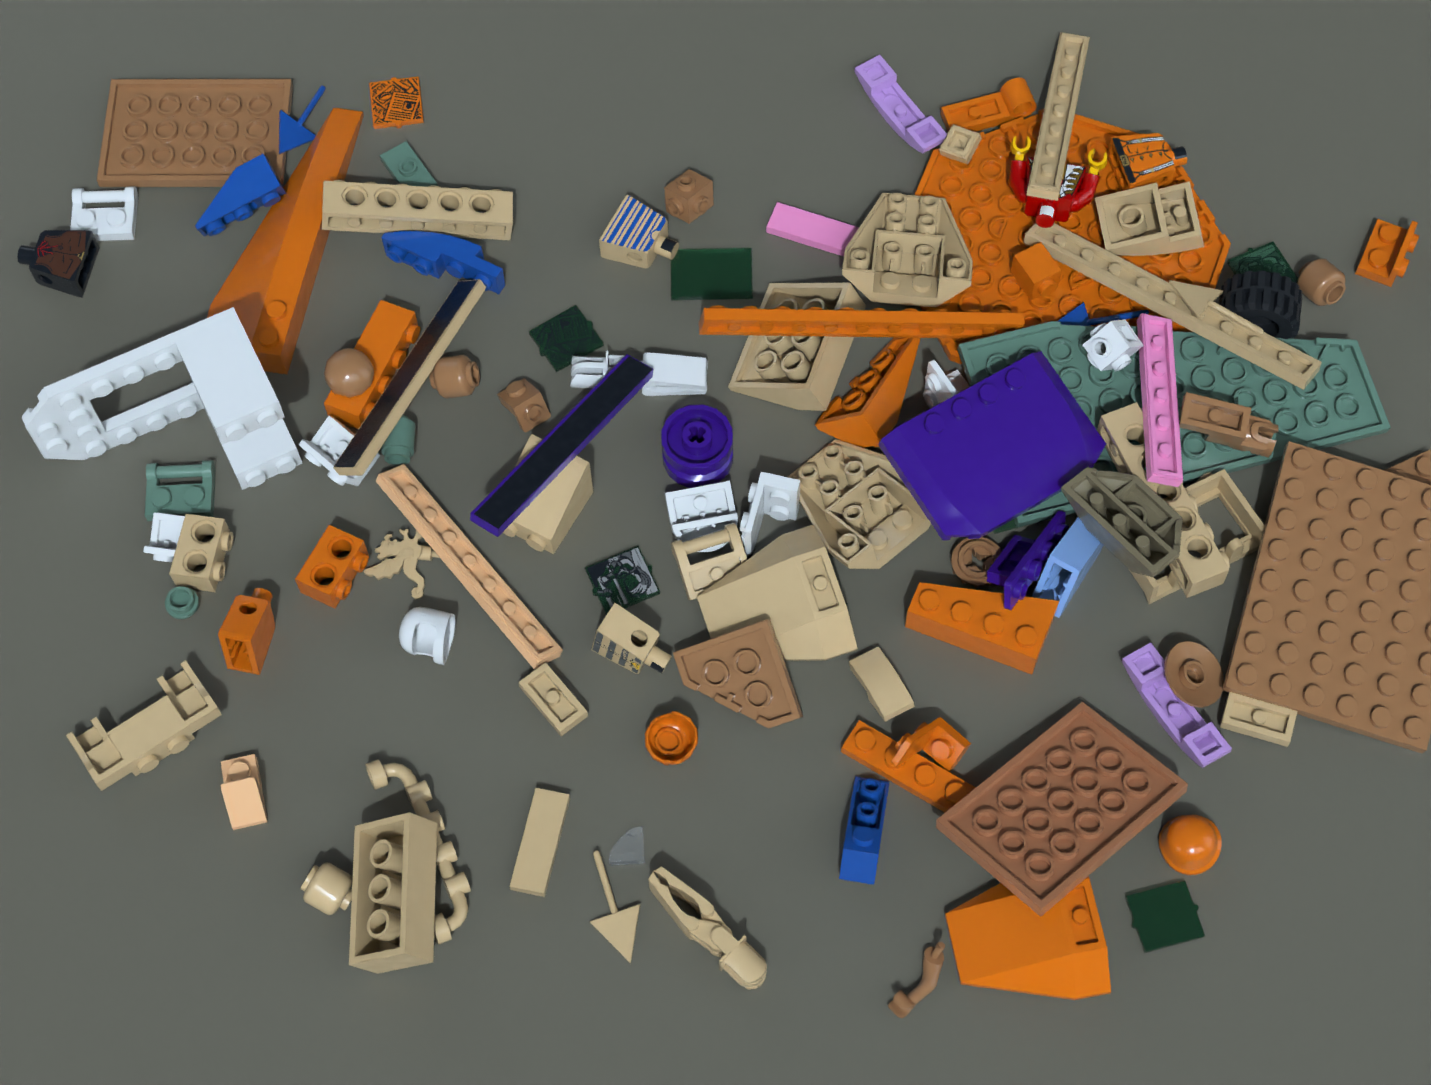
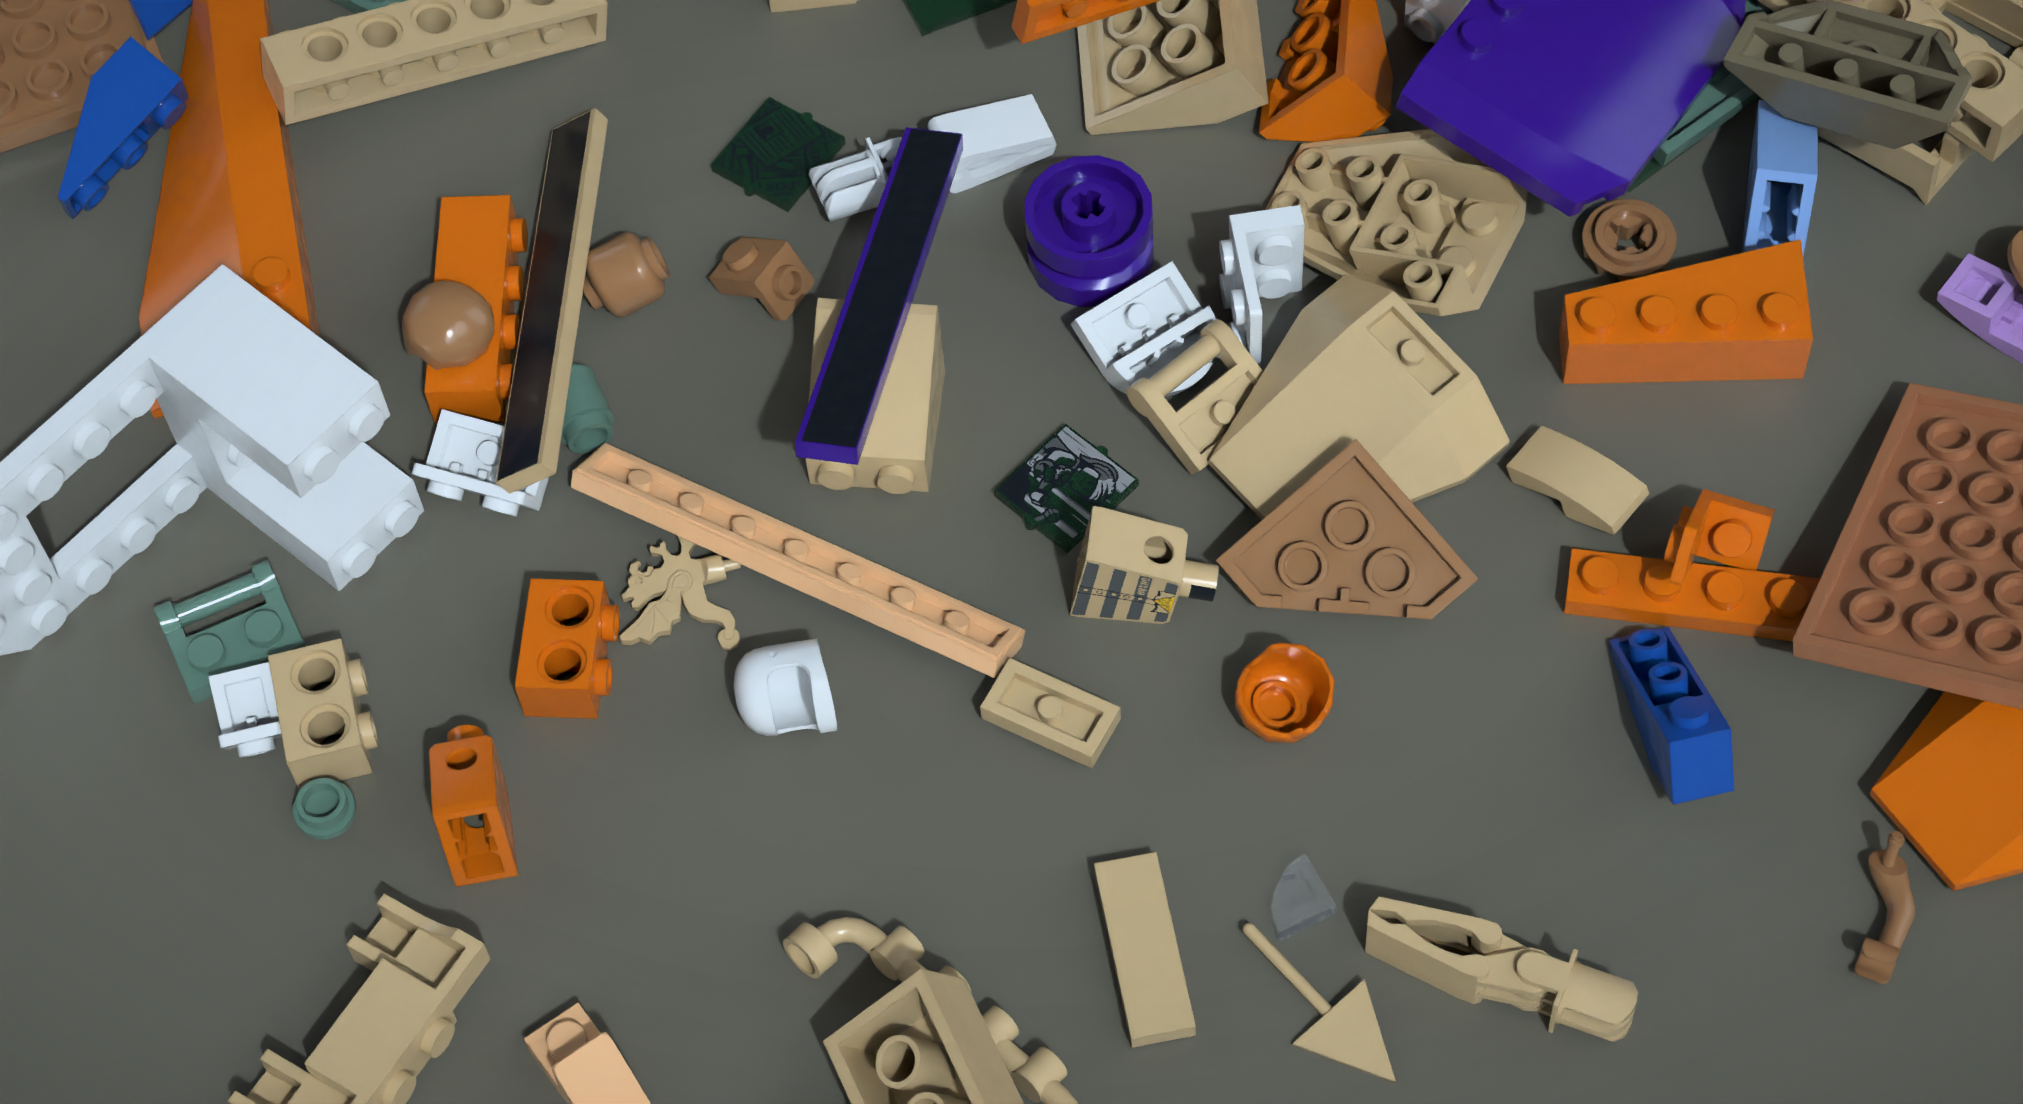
camera: 20 degrees left, 5 degrees down
blue slope [381,231,505,294] -> none
dark purple bracket [987,510,1069,610] -> none

